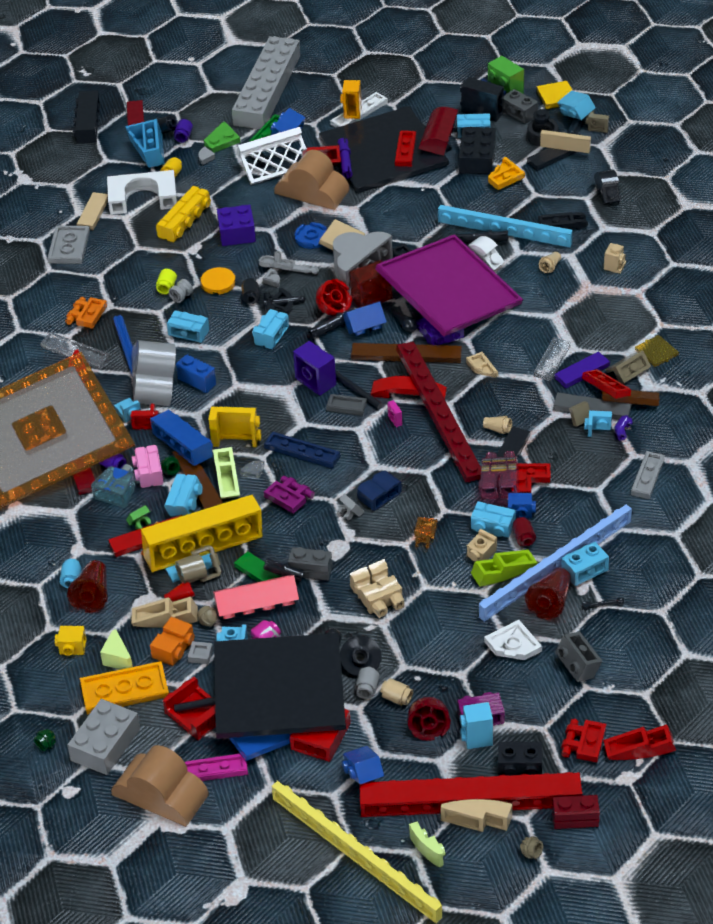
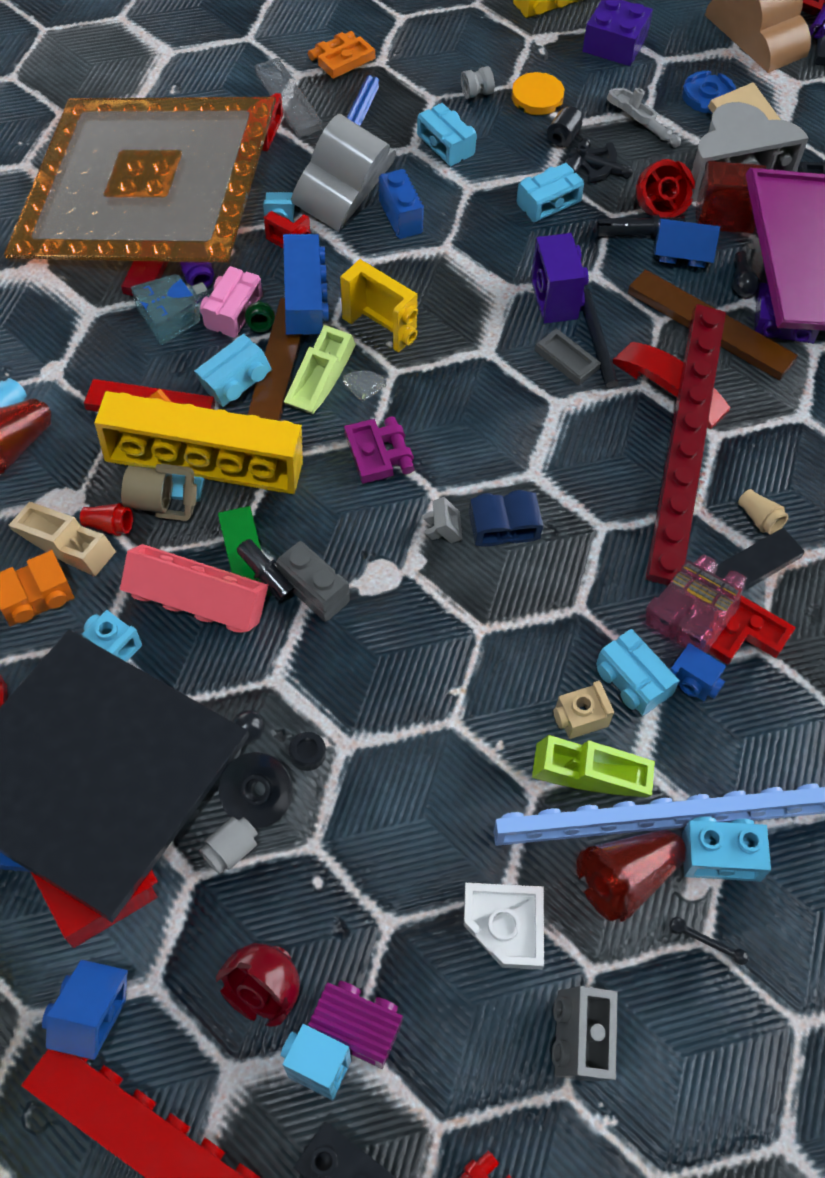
camera: 30 degrees right, 15 degrees up
bright green tile [126,505,151,530] -> none
neon yellow brick [156,269,177,294] -> none
light grey tile [188,641,213,664] -> none
dark tan plate [197,606,218,627] -> none
dark pink head [250,620,281,639] -> none
light grey tile [263,268,280,288] -> none
dark blue tile [264,431,341,469] -> none
tan hips [350,559,404,618] -> none
tan brick [380,678,413,705] -> none
dark pink tile [387,400,402,427] -> none
clear orange plate [415,517,438,549] -> none
tan tile [466,352,498,377] -> none
dark red brick [512,517,536,546] -> none
none -> black tile [289,732,326,771]

